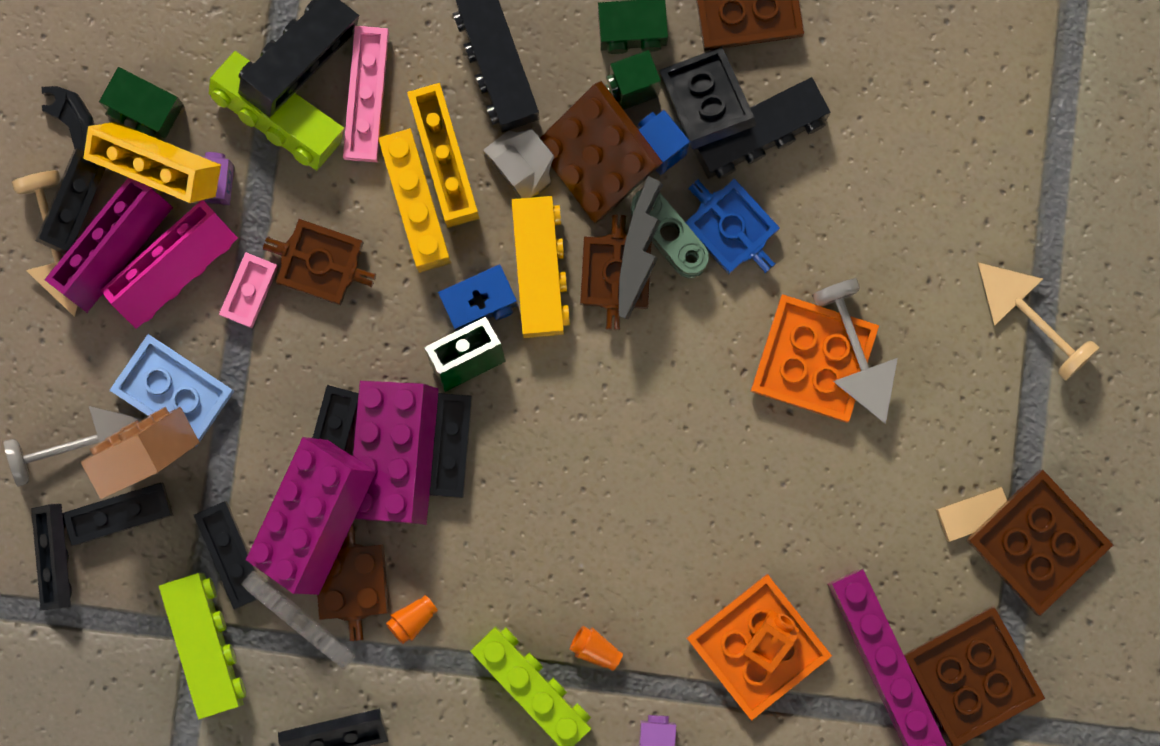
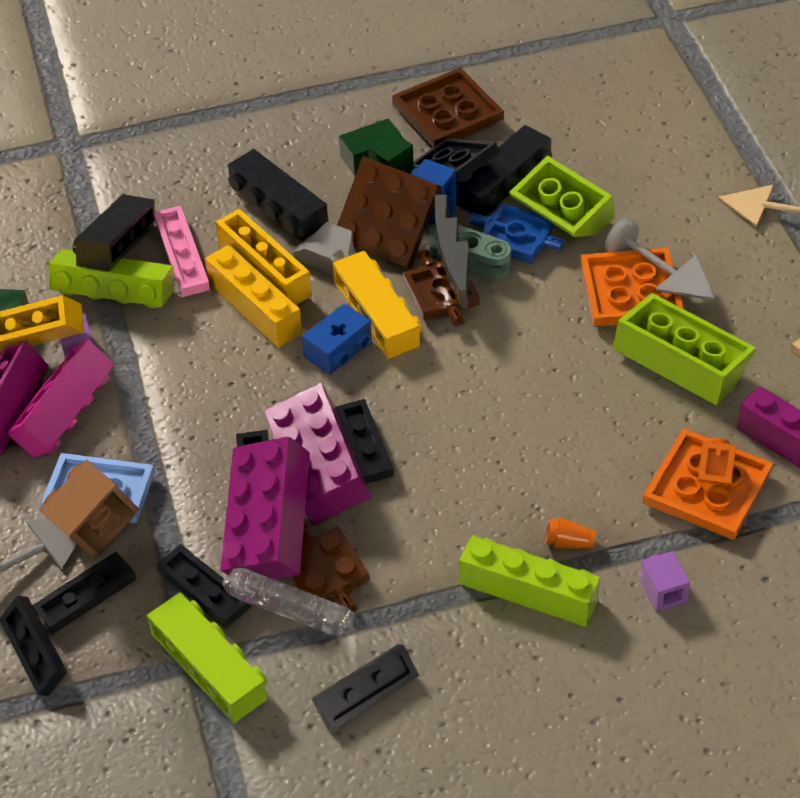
camera: 20 degrees left, 35 degrees down
bright pink plate [219,252,278,328] -> none
reddish brown plate [263,219,376,306] -> none
orange cone [386,595,438,644] -> none
dark green brick [424,317,506,392] -> none
none -> lime slope [509,155,616,237]
none -> lime slope [613,293,756,406]

